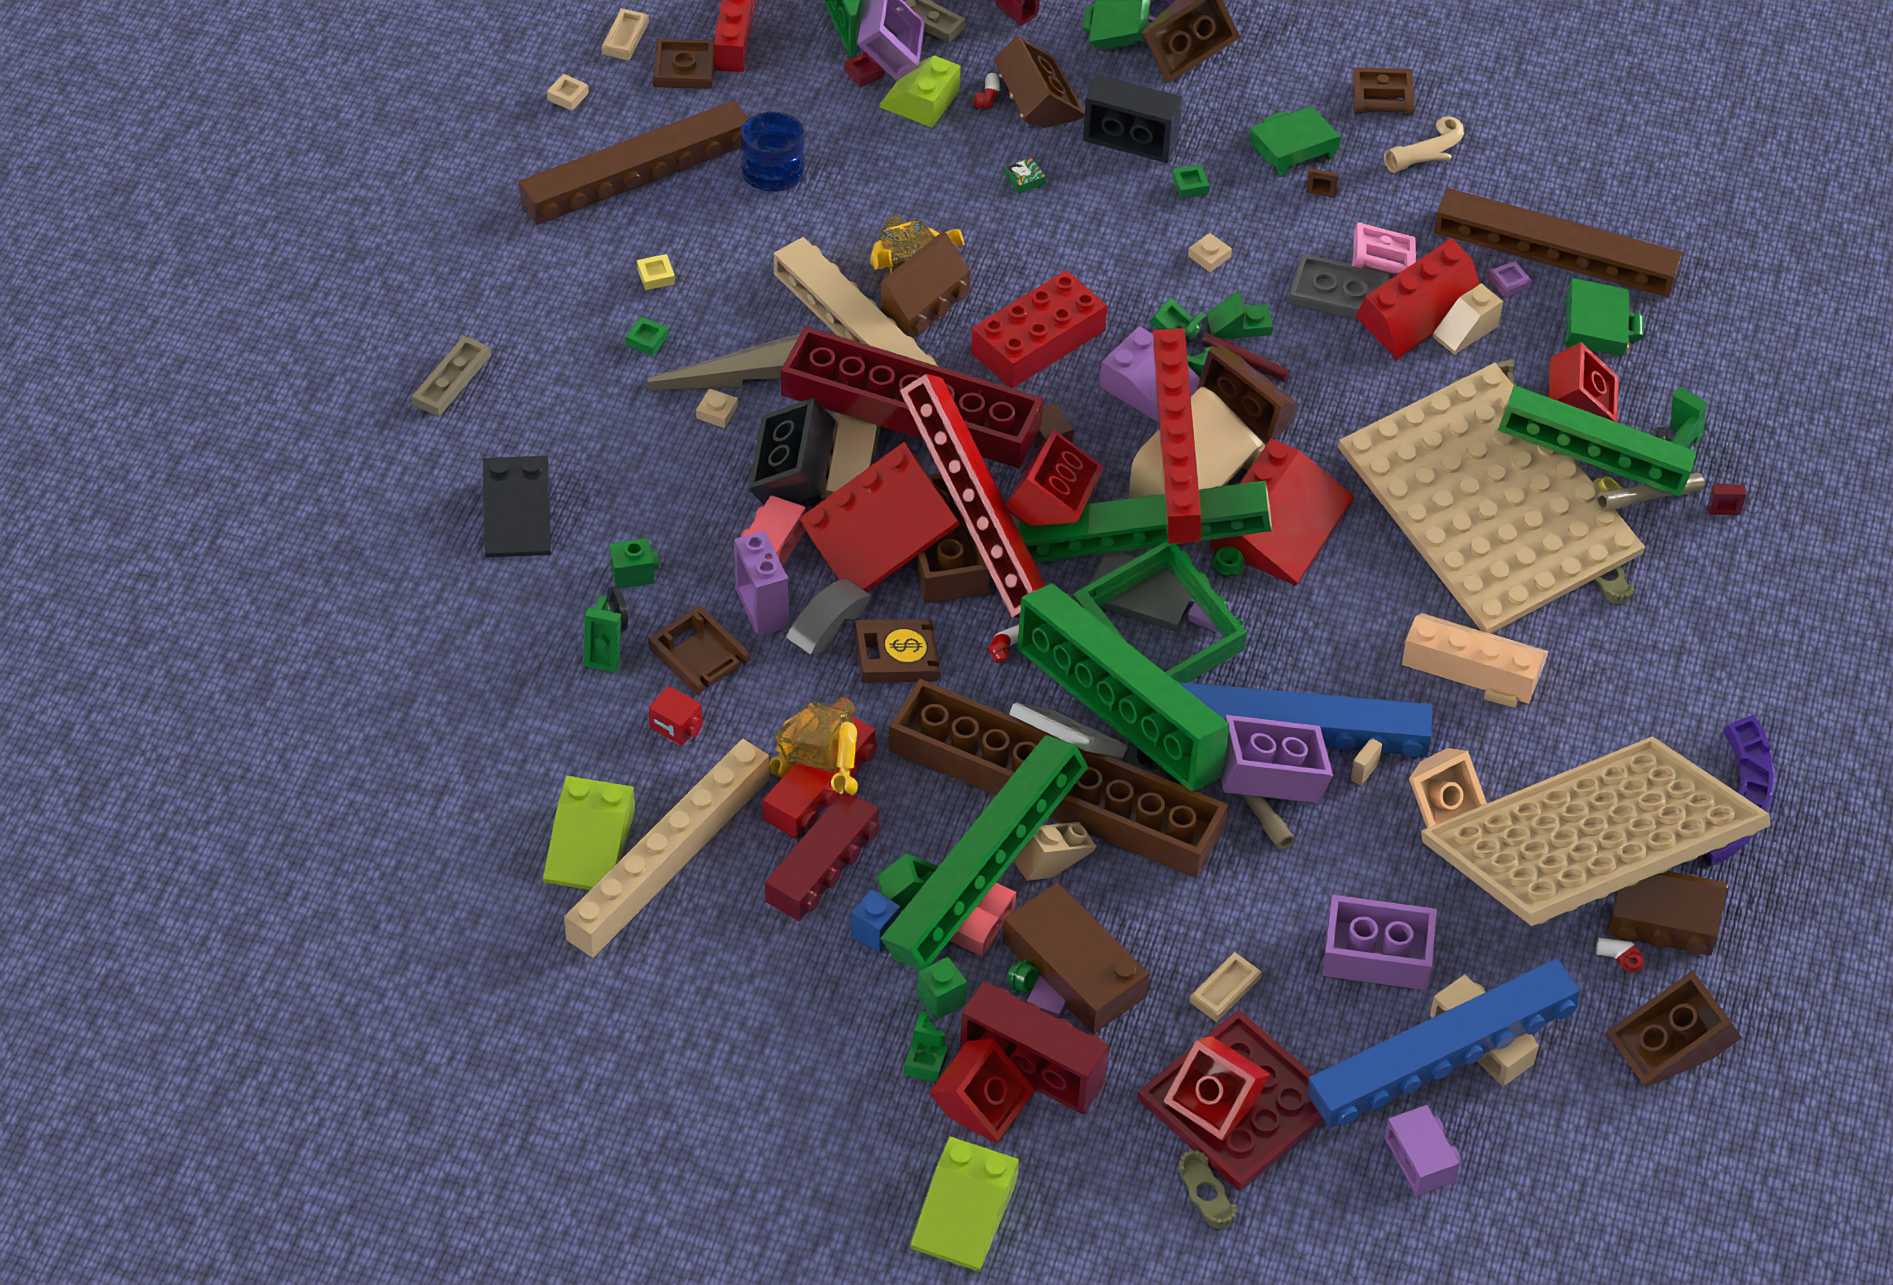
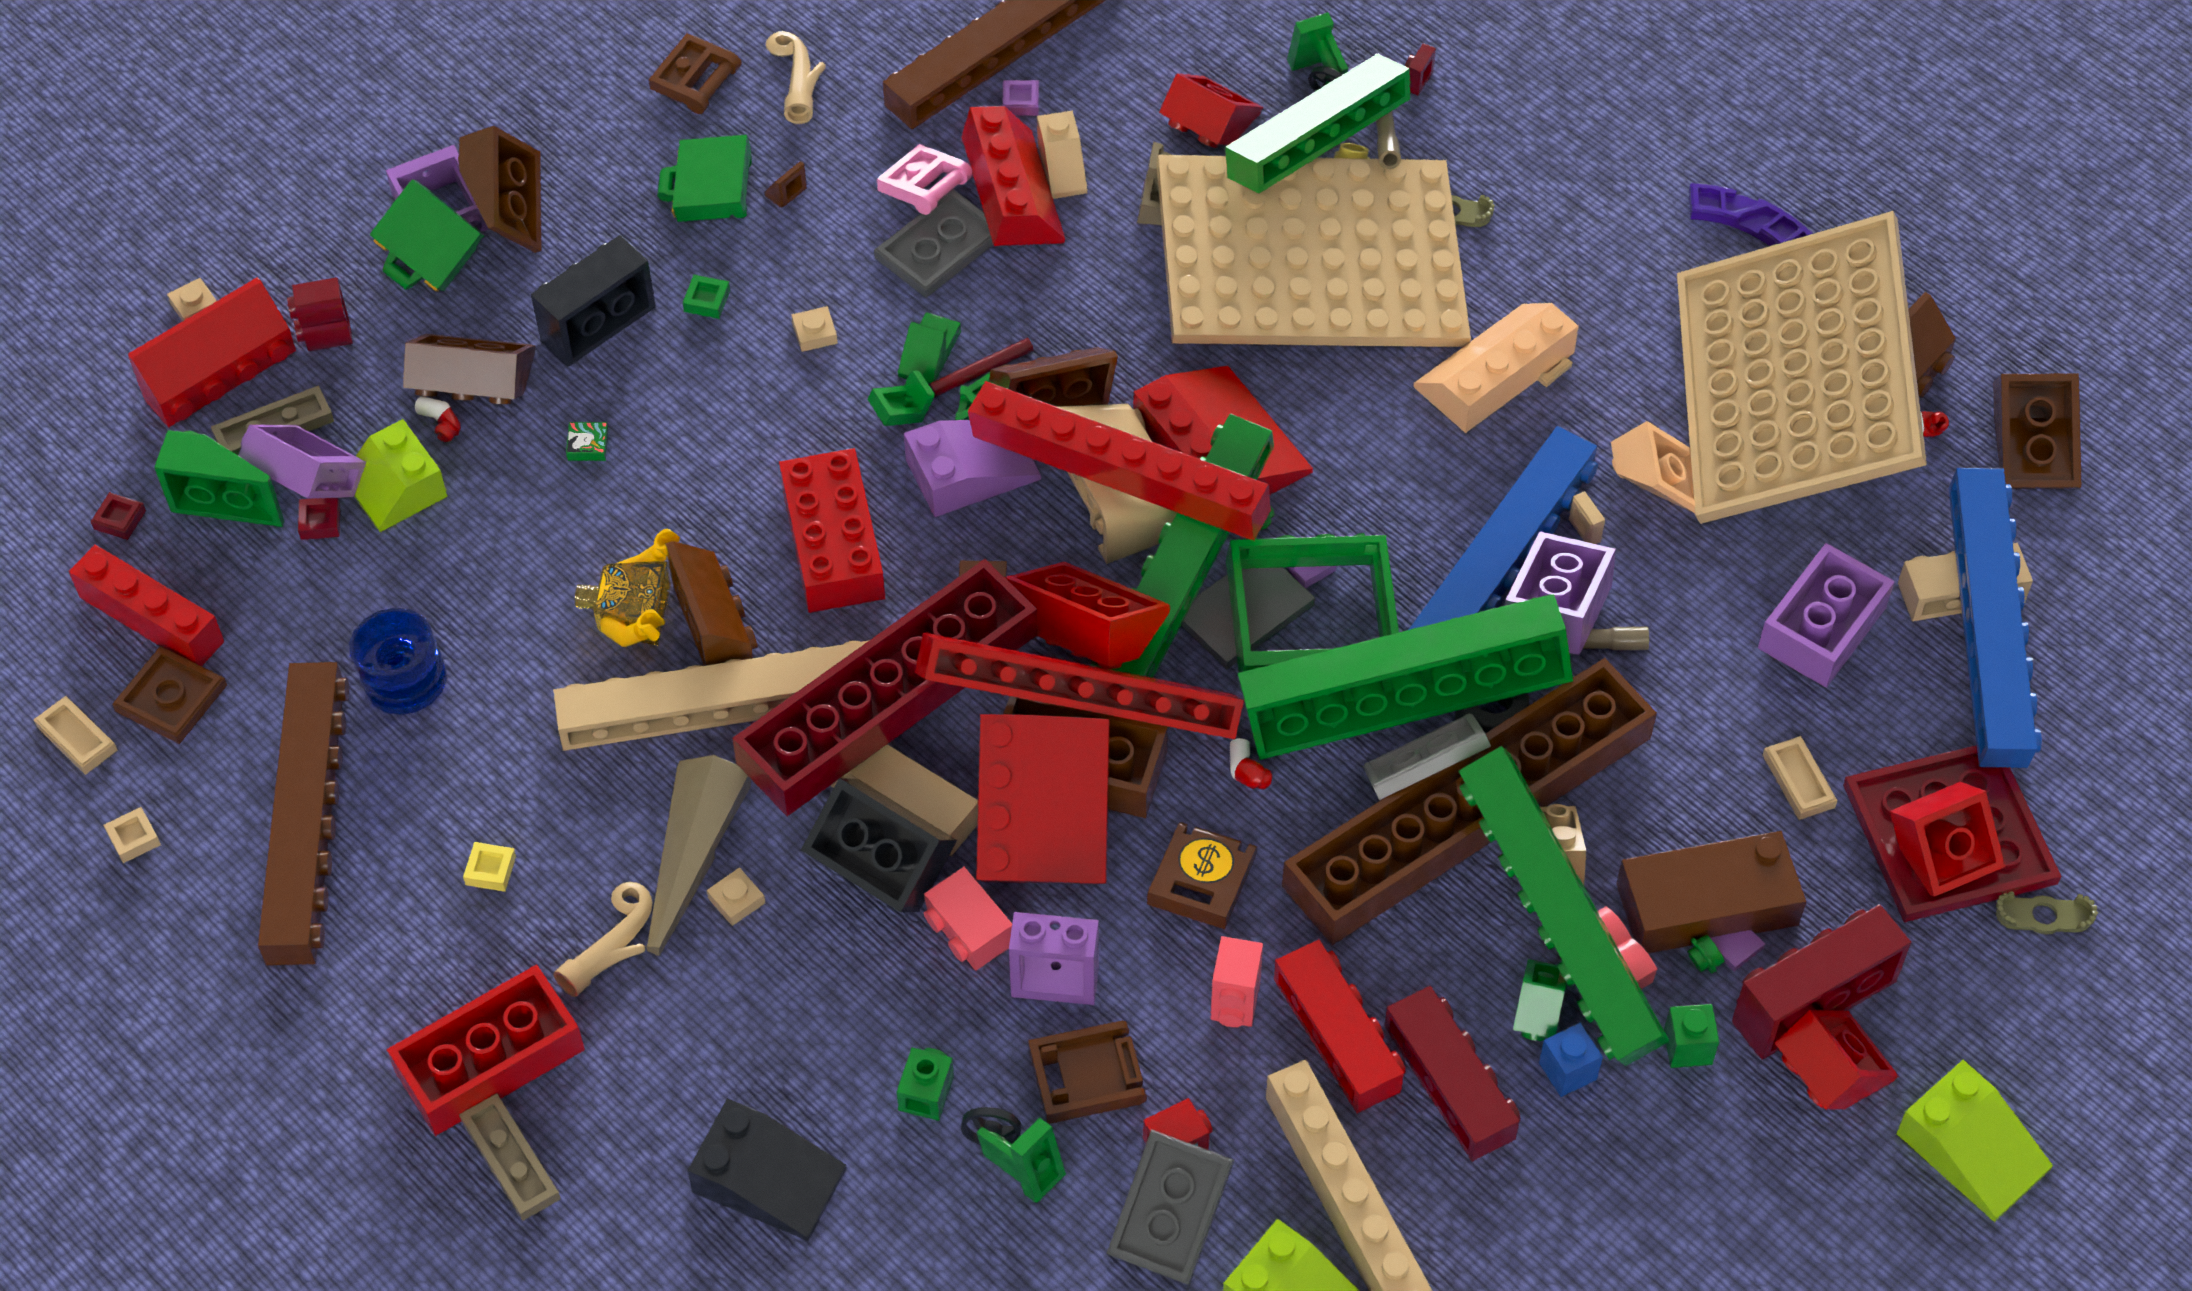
camera: 60 degrees left, 5 degrees up
green plate [625,317,668,356] -> none
clear yellow torso [769,697,858,795] -> none
dark grey brick [786,579,871,654] -> none
green slope [903,1010,947,1082] -> none
medium lavender brick [1384,1105,1461,1196] -> none
green piece [1564,278,1643,356] -> none
none -> red brick [387,964,585,1136]
none -> tan plant [553,882,653,997]
none -> dark grey tile [1106,1129,1235,1285]
none -> coral brick [1210,936,1263,1028]

